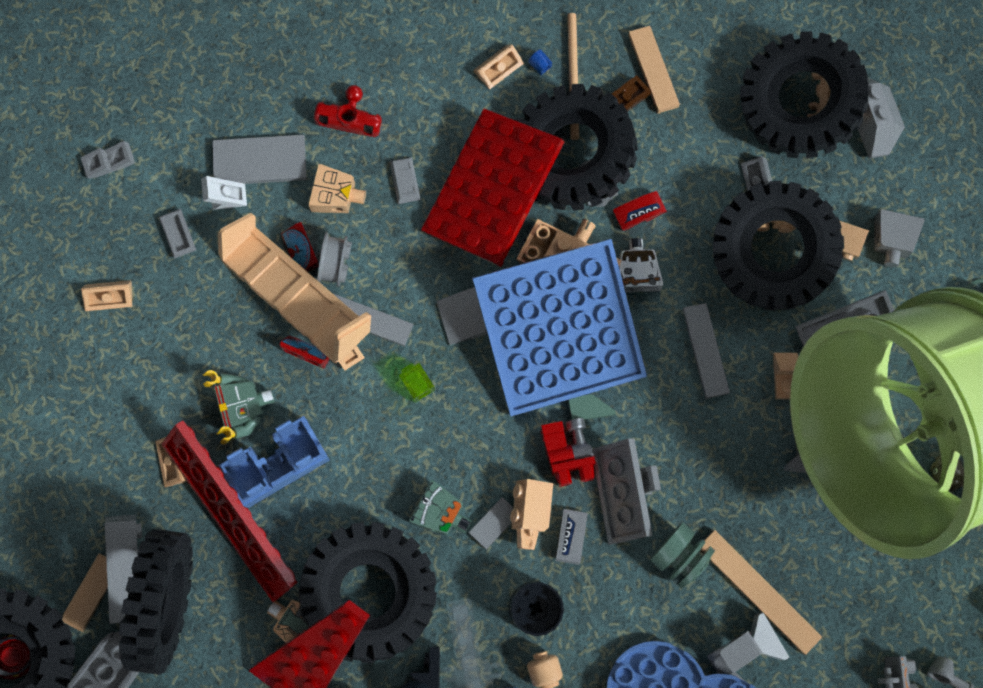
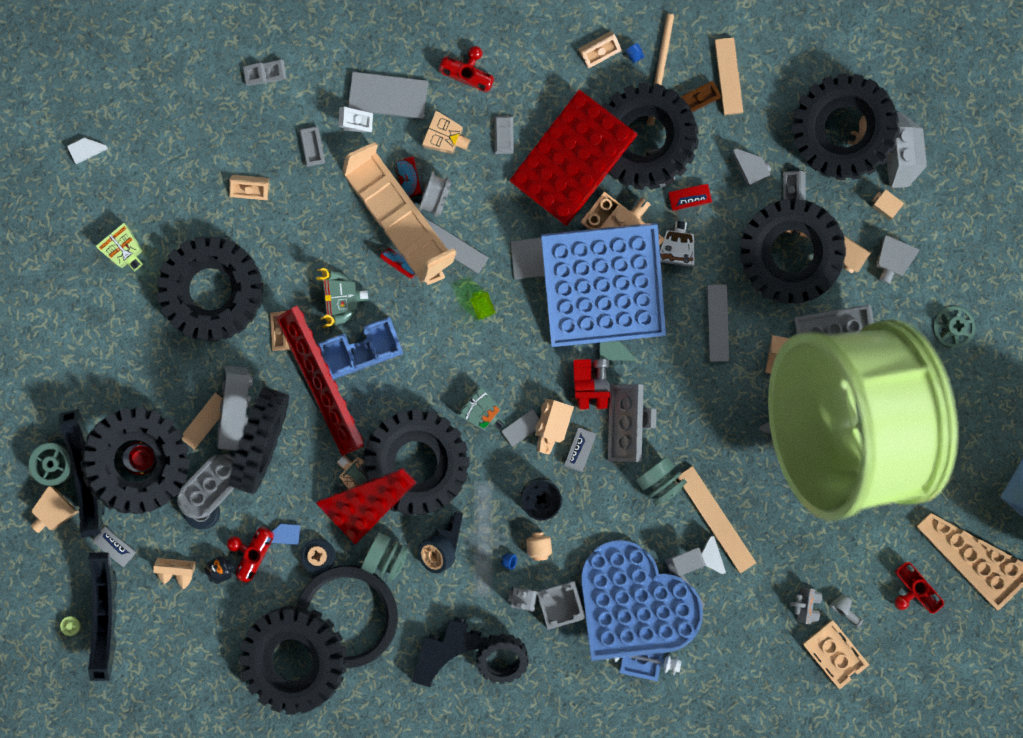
camera: 15 degrees right, 10 degrees up
none -> black tyre [156,236,263,342]
none -> light grey slope [732,149,771,187]
none -> light nougat brick [872,190,904,221]

